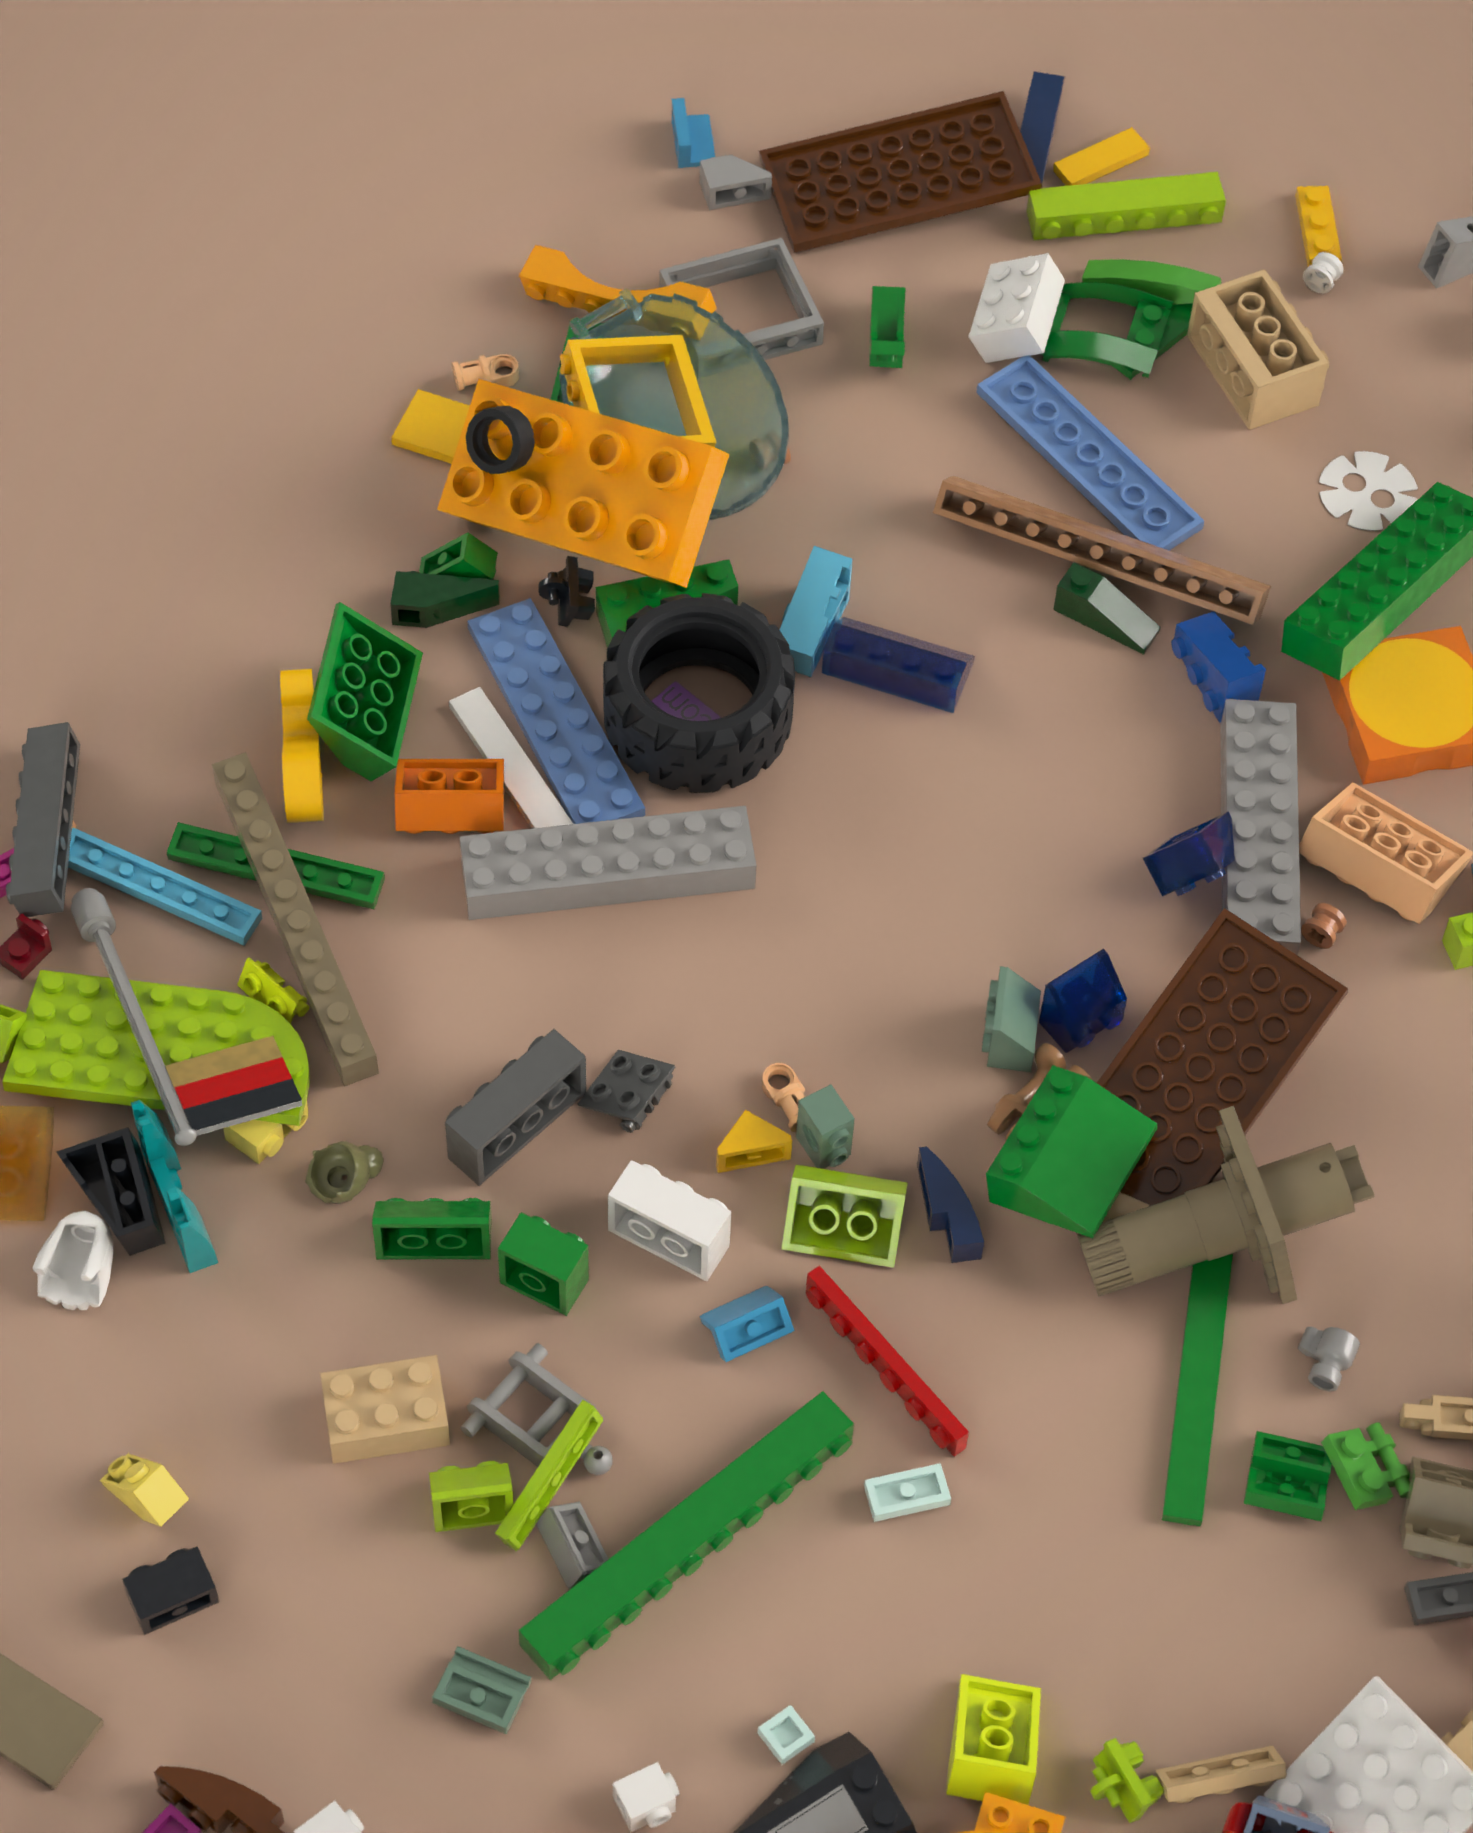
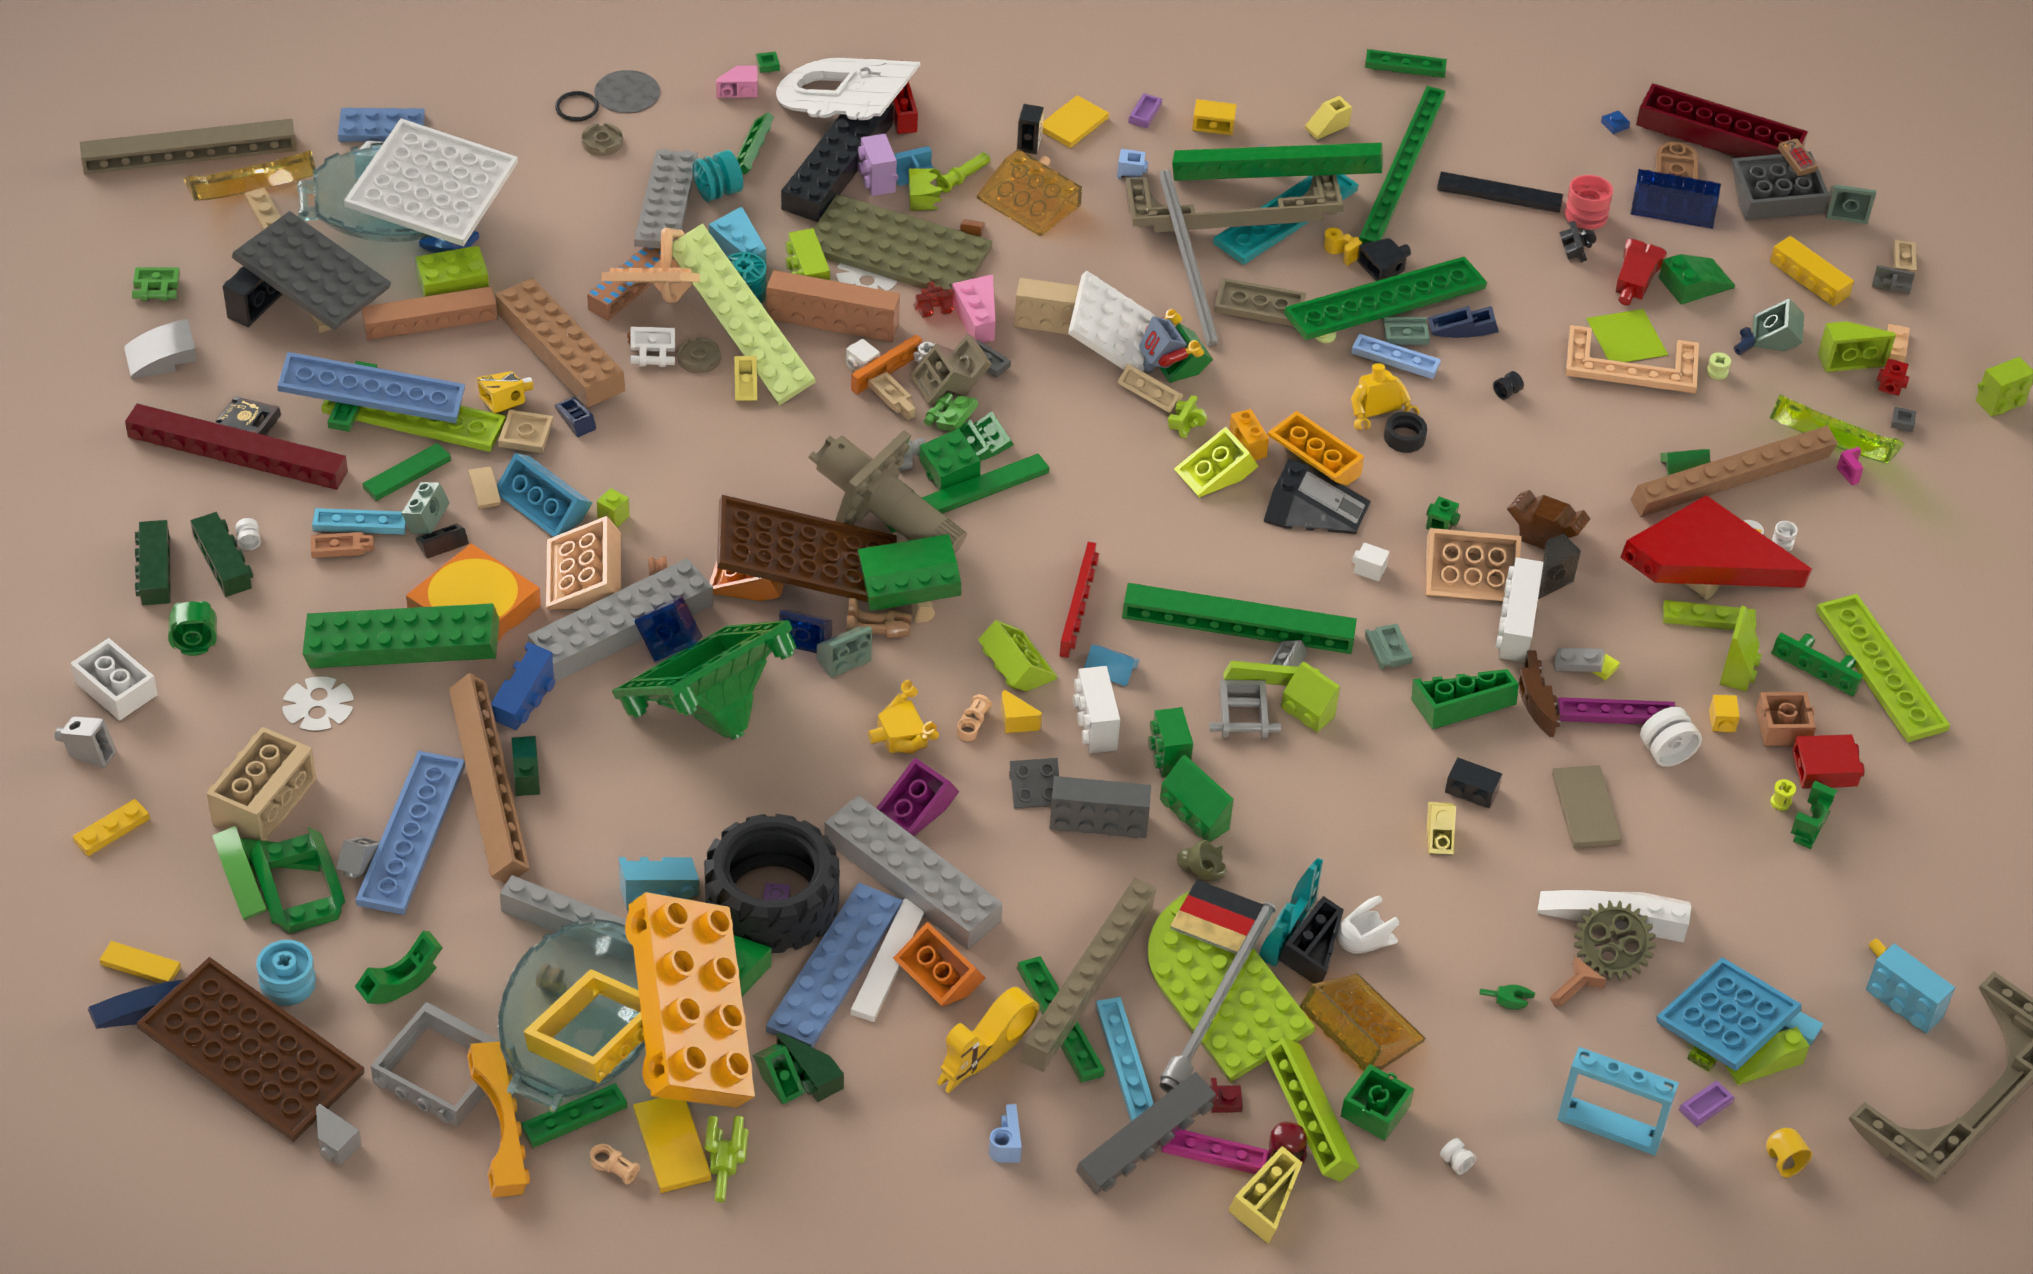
camera: 130 degrees left, 10 degrees down
neon yellow hinge [237,957,310,1024] -> none
green slope [307,602,423,782] -> none
tan brick [320,1355,450,1464] -> none
black tyre [466,406,535,474] -> none
black hips [538,556,595,627] -> none
dark azure panel [671,98,715,168] -> none
light aqua plate [758,1705,815,1765] -> none
sand green brick [796,1084,855,1169] -> none
clear blue slope [822,617,975,713] -> none
light aqua plate [864,1463,951,1522] -> none
dark blue slope [917,1146,984,1263] -> none
white brick [968,253,1065,363] -> none
lime brick [1026,172,1226,240] -> none
white wheel [1303,252,1344,294] -> none
none -> medium azure wheel [256,940,316,1006]
none -> light grey slope [336,836,380,878]
none -> light grey brick [500,875,635,963]
none -> green piece [612,620,797,740]
none -> lime plant [705,1116,749,1203]
none -> yellow torso [867,680,939,754]
none -> magenta slope [876,758,959,836]
none -> green brick [919,429,981,491]
none -> light blue plate [989,1104,1022,1163]
none -> green wedge [1411,669,1519,729]

